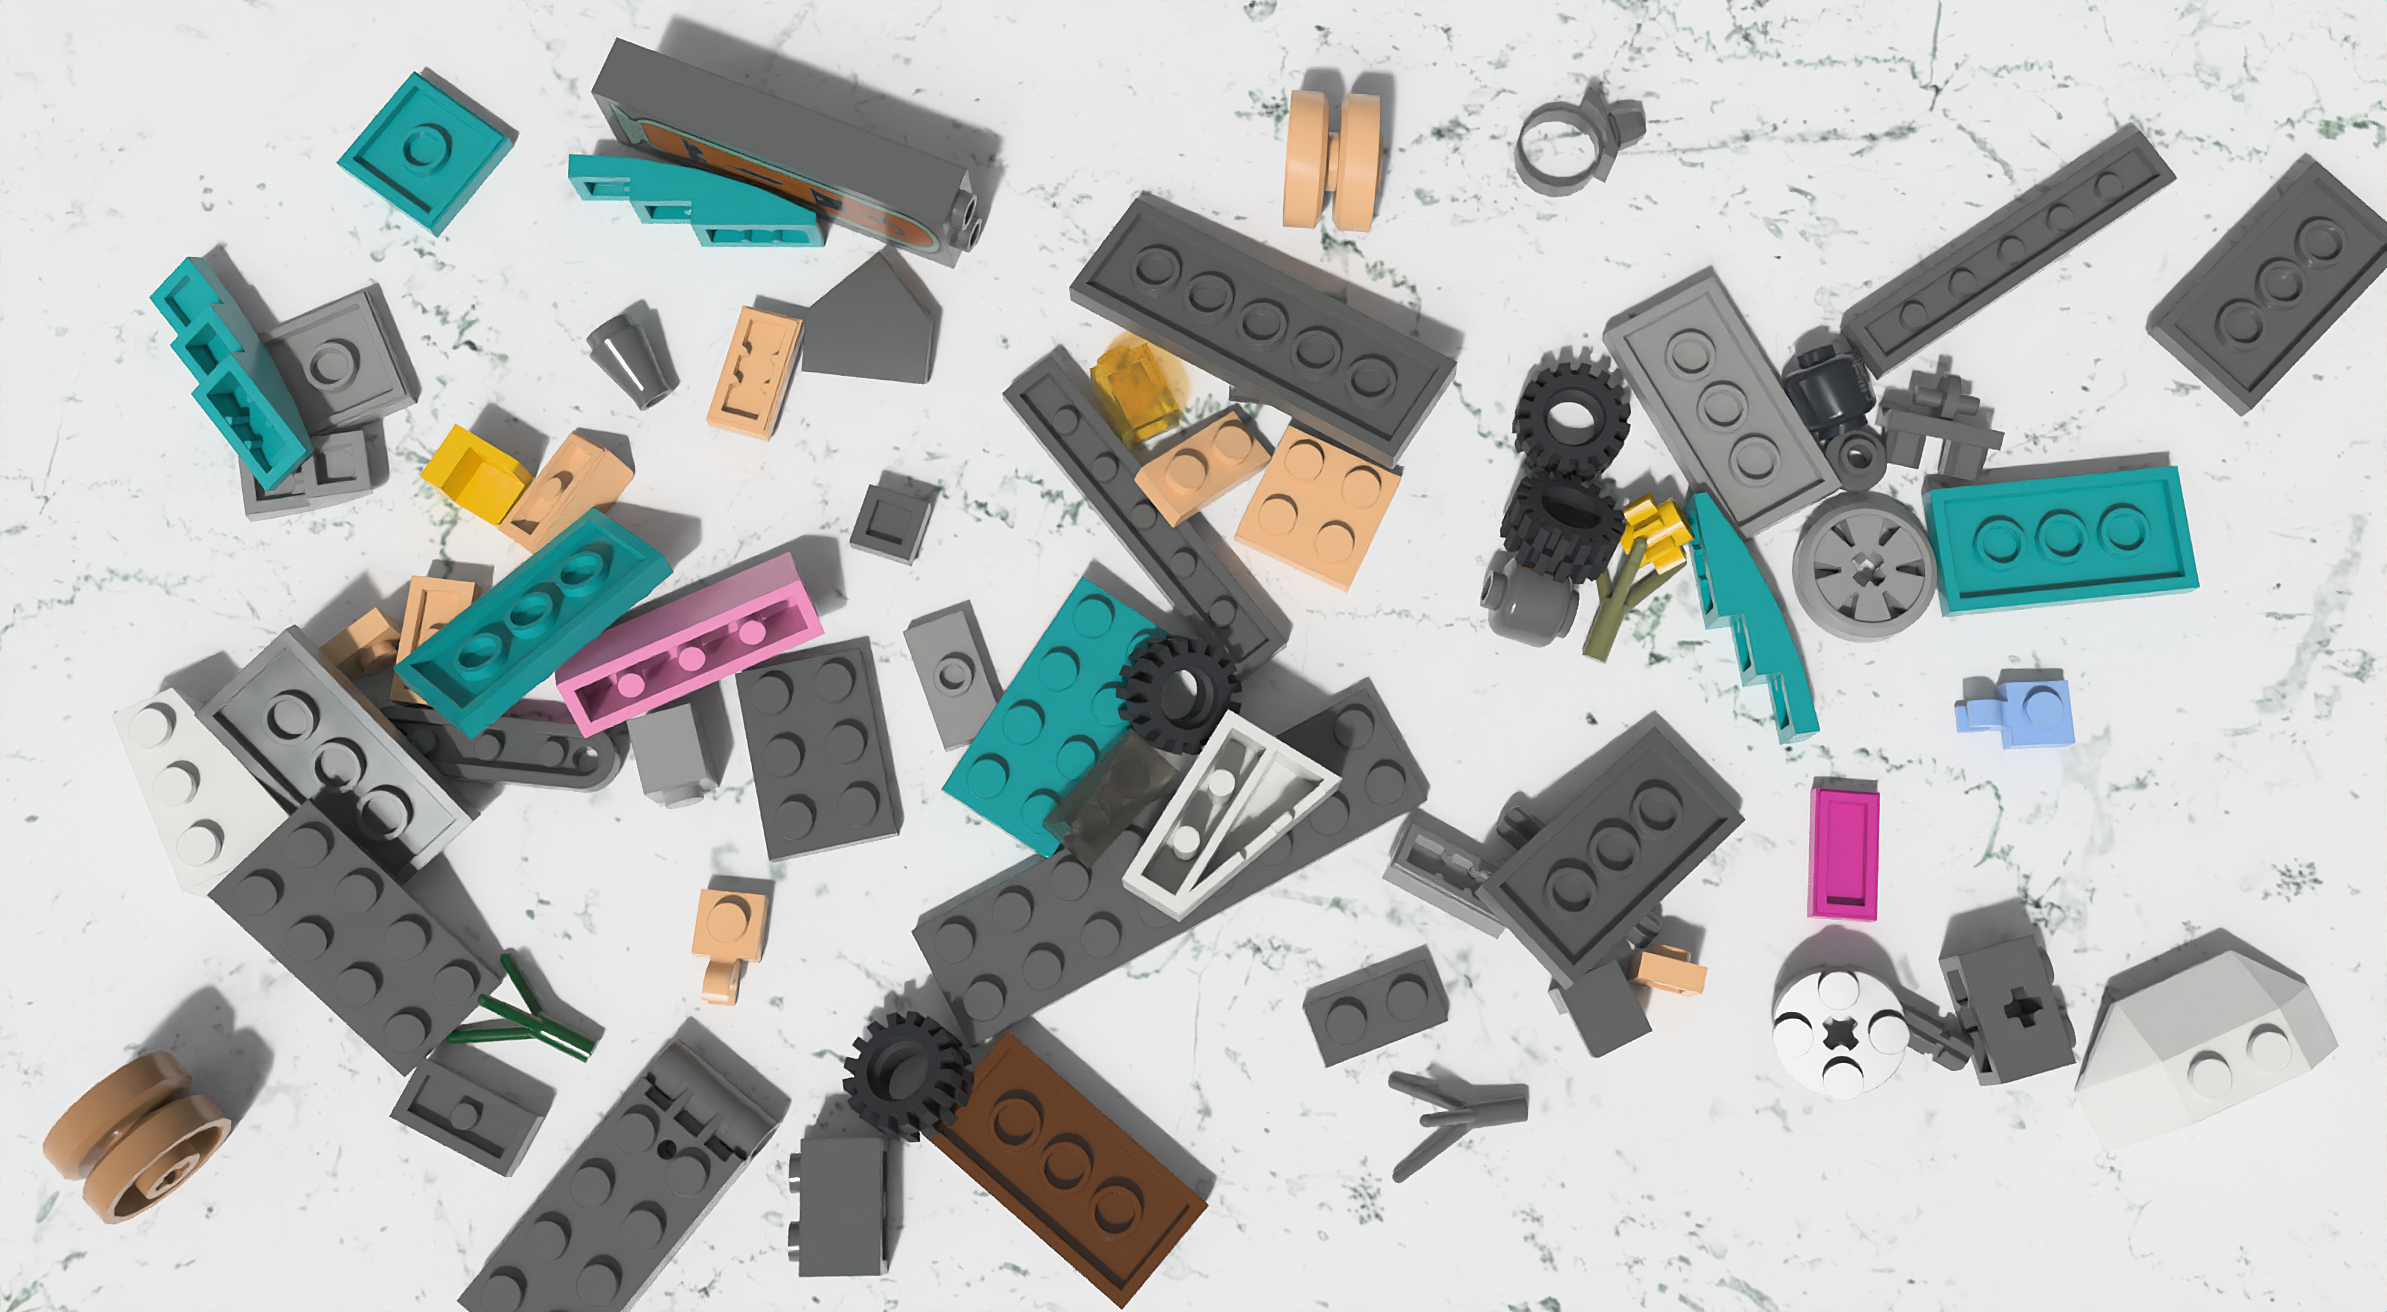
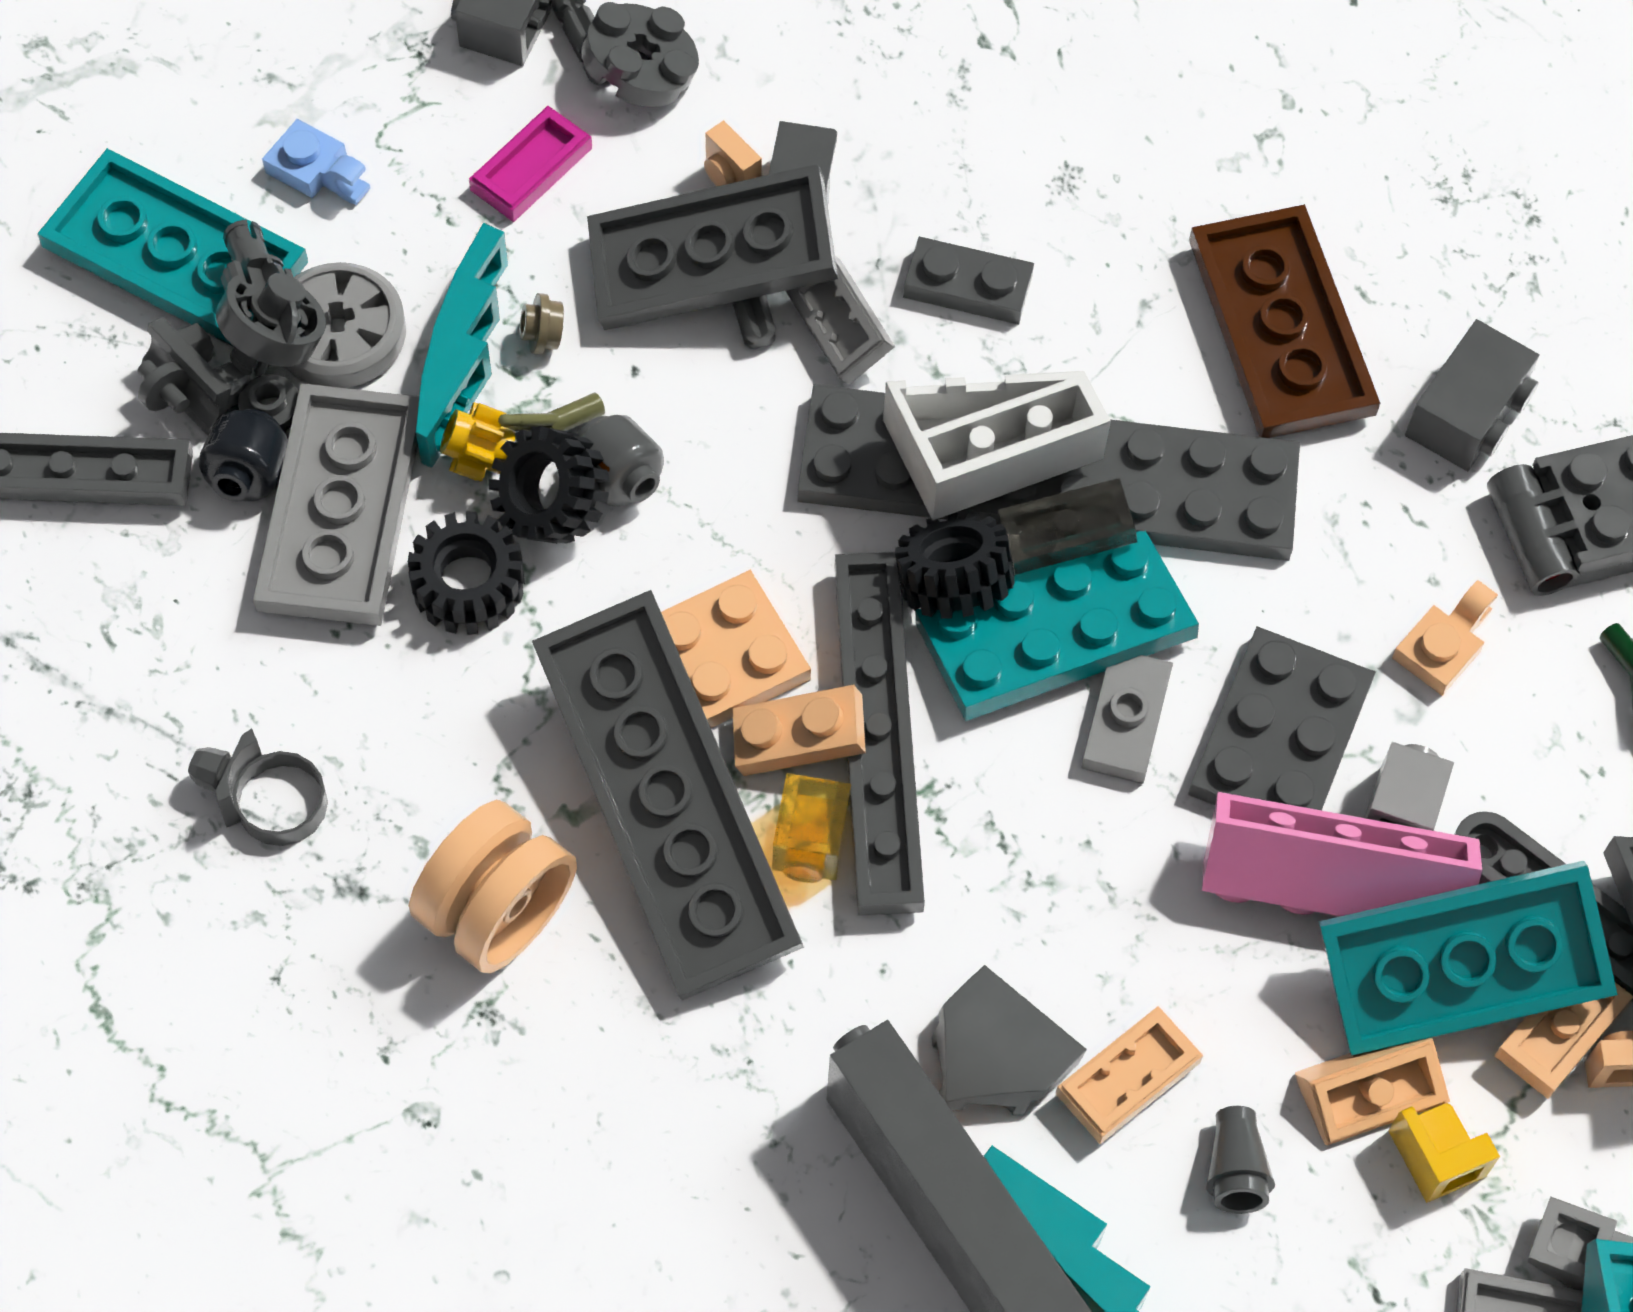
camera: 145 degrees left, 15 degrees down
black tyre [842,1011,974,1143] -> none
dark grey plate [849,484,932,567] -> none
dark grey plant [1388,1076,1528,1184] -> none
none -> dark grey pin [215,220,326,376]
none -> dark tan plate [519,293,564,354]

